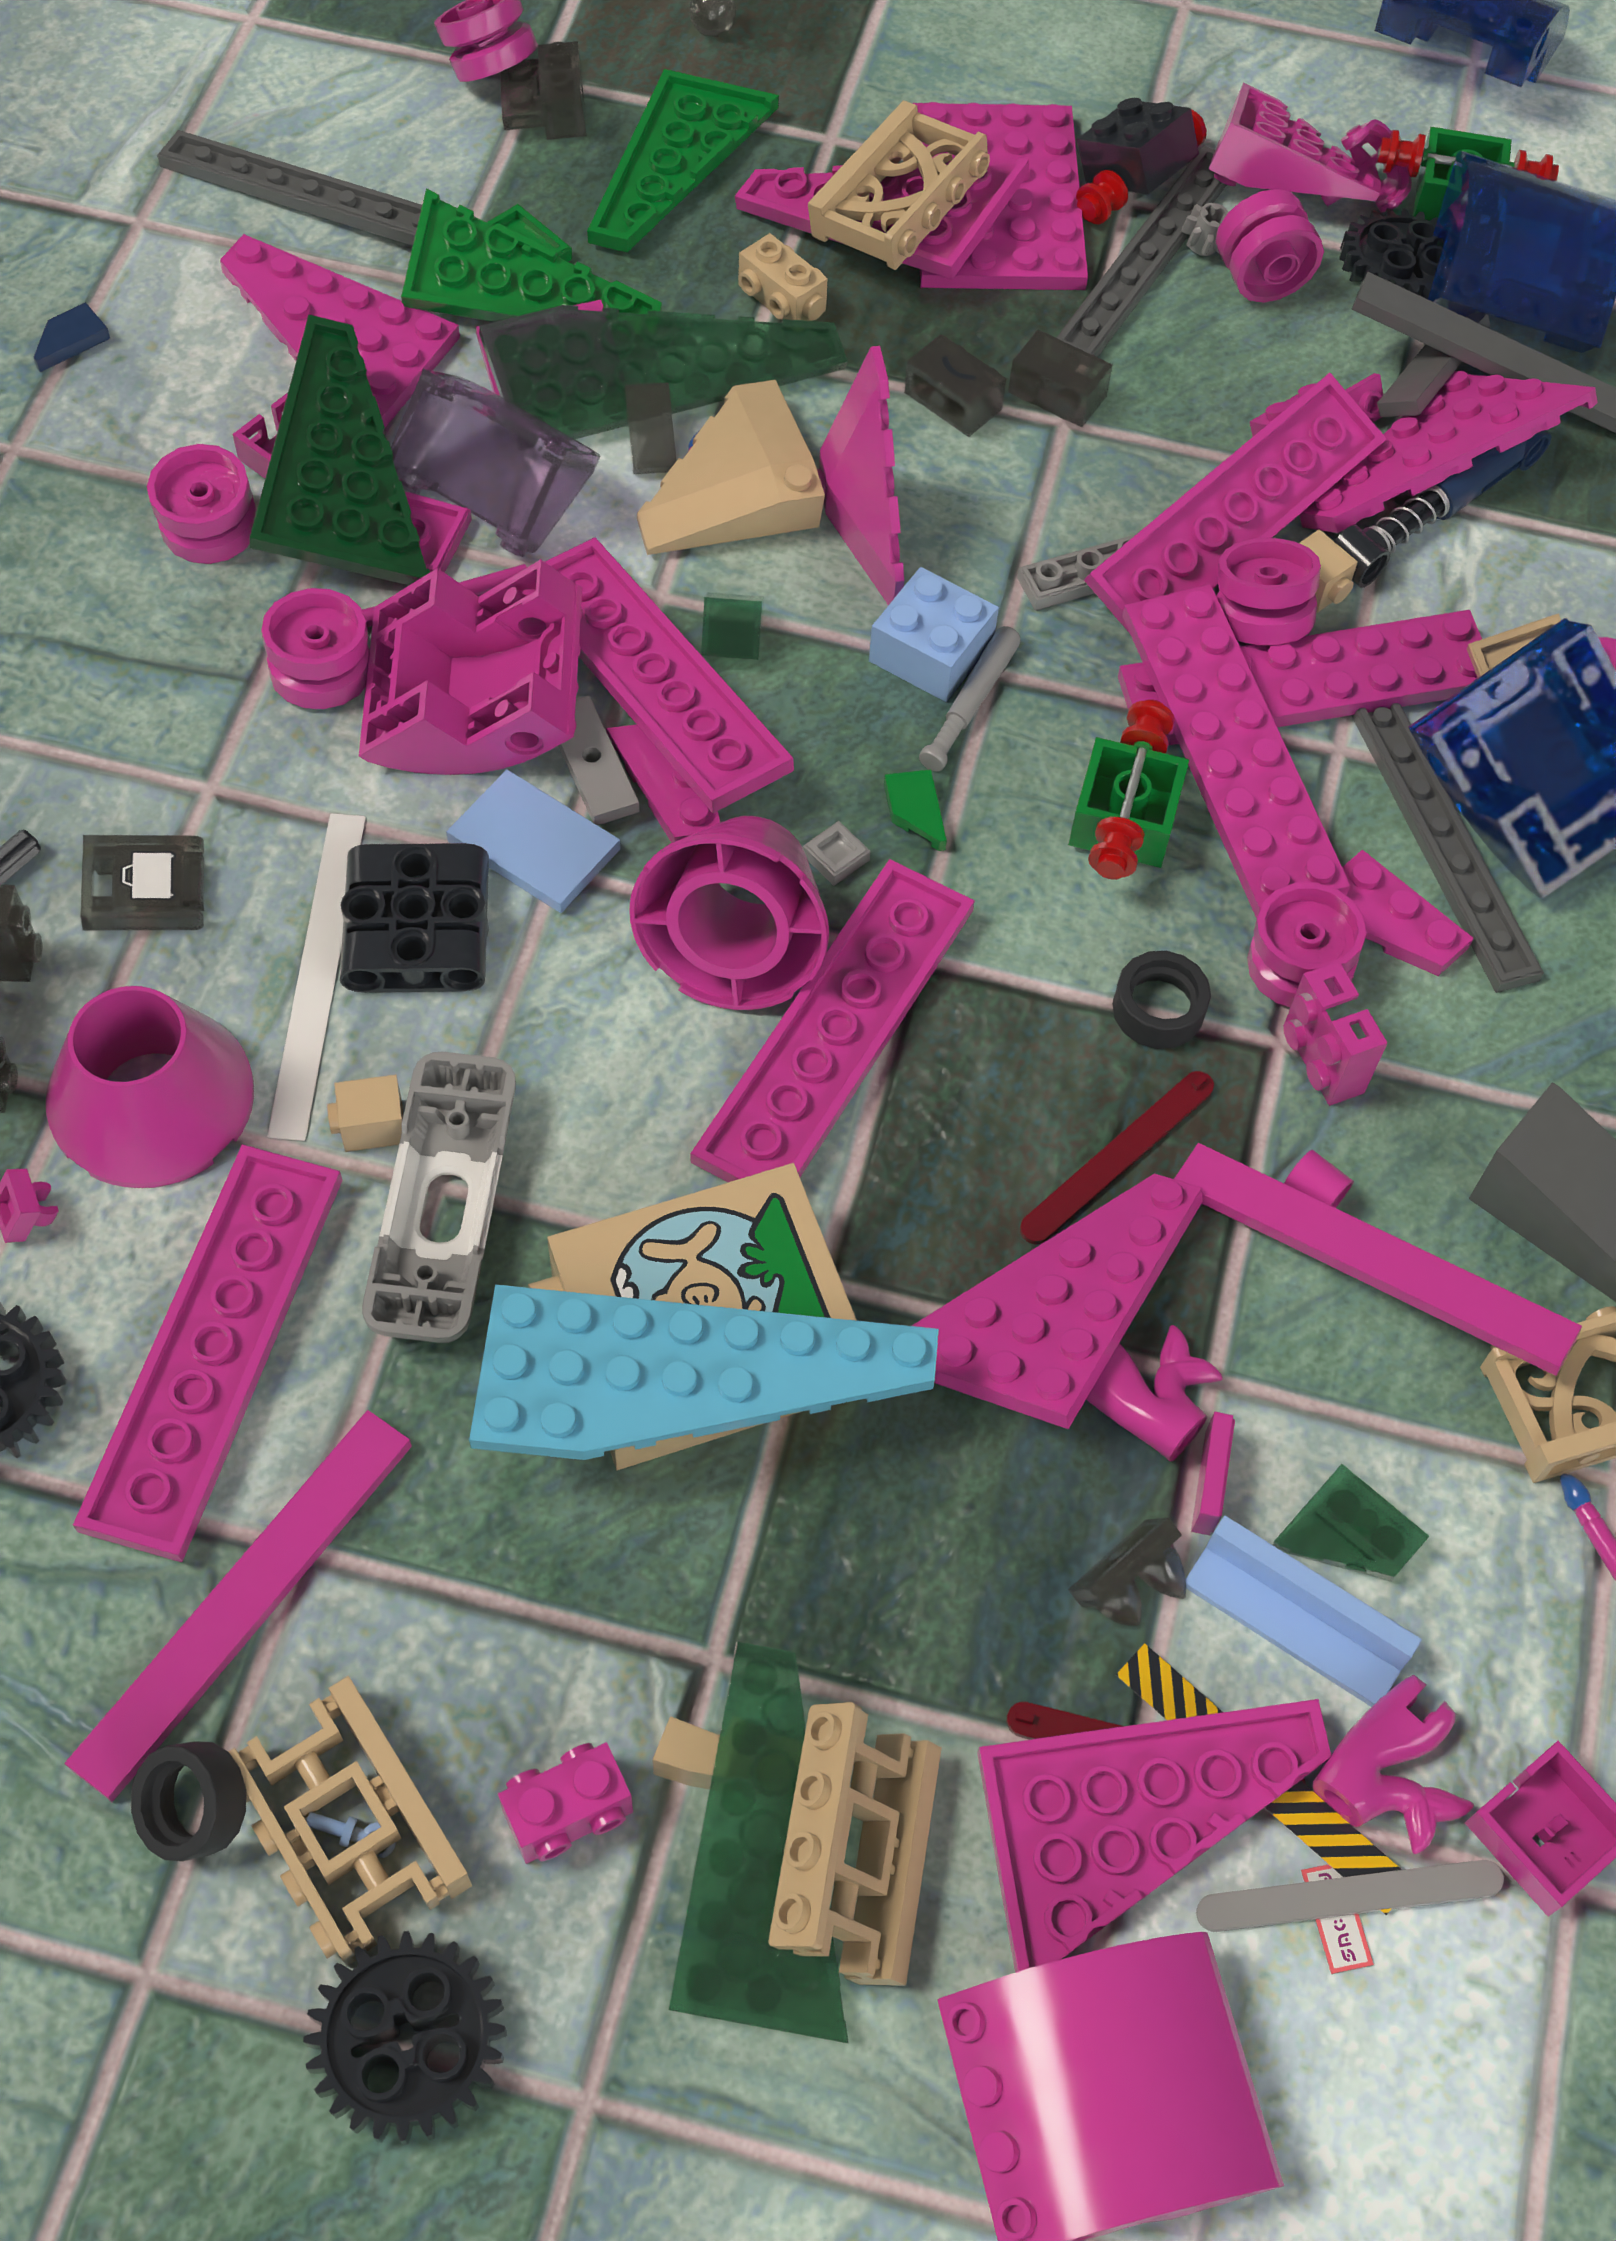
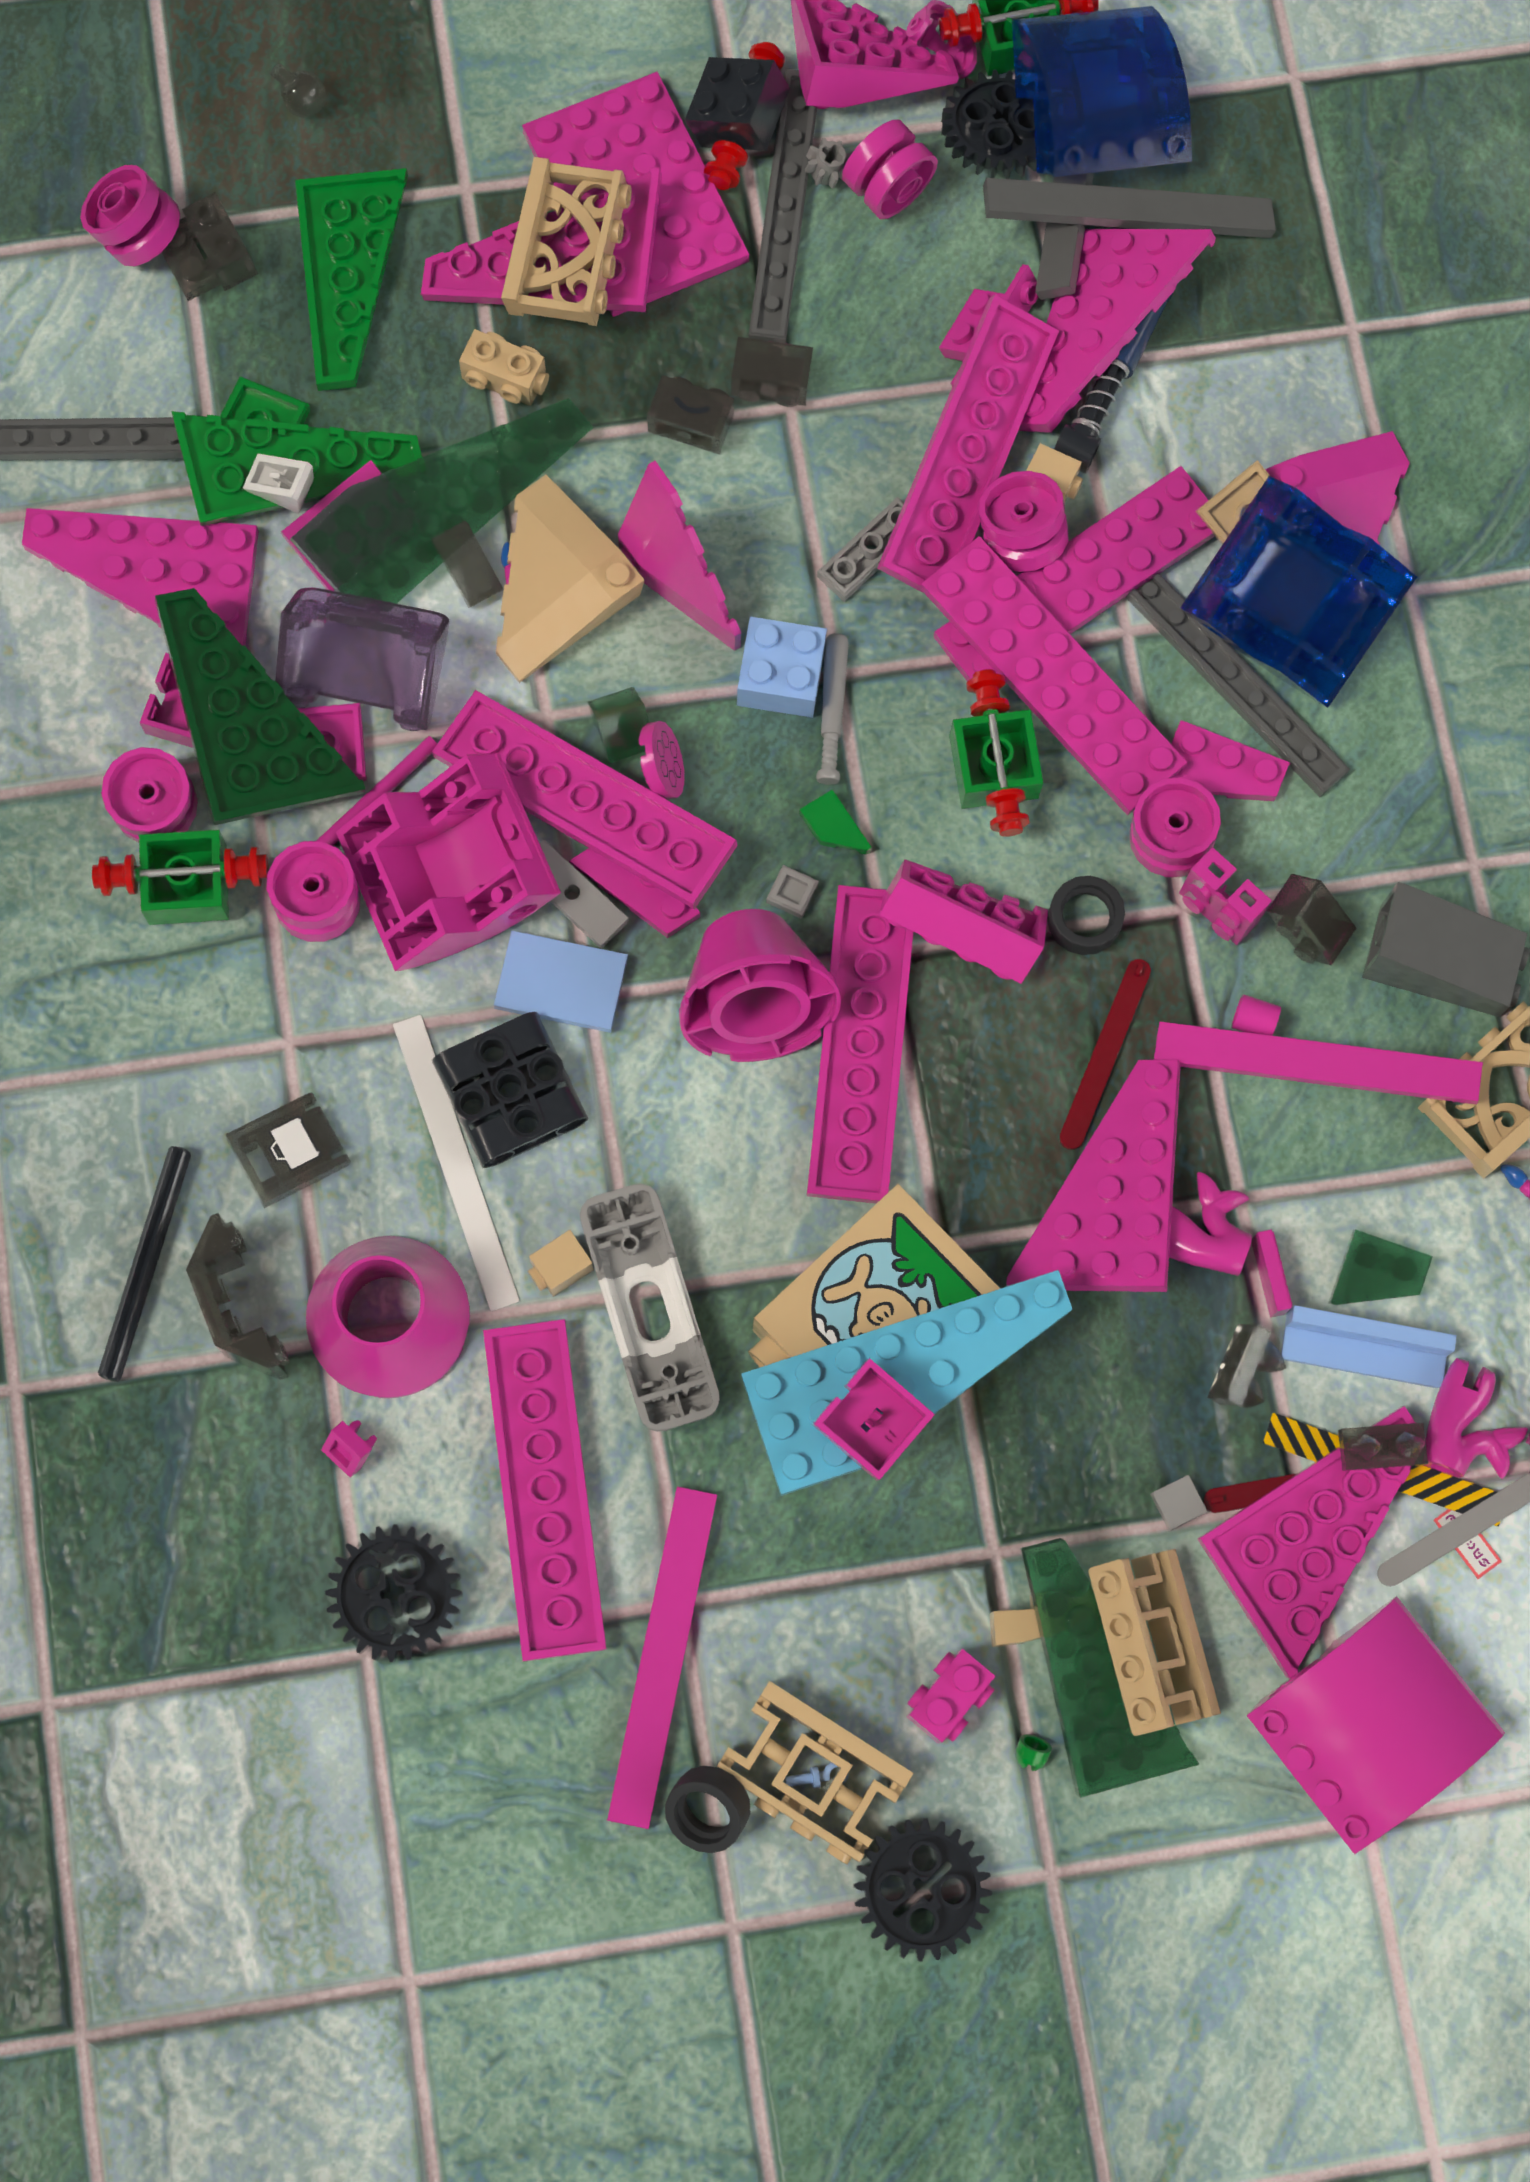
camera: 25 degrees left, 15 degrees up
none -> green brick [92,830,269,925]
none -> white slope [243,454,314,514]
none -> dark pink tile [639,721,684,800]
none -> dark pink piece [812,1358,935,1480]
none -> dark pink wedge [879,859,1048,984]
none -> green hinge [1015,1734,1052,1771]
none -> light grey tile [1150,1475,1208,1531]
none -> clear smoke brick [1266,874,1357,966]
none -> clear smoke tile [1338,1423,1428,1471]

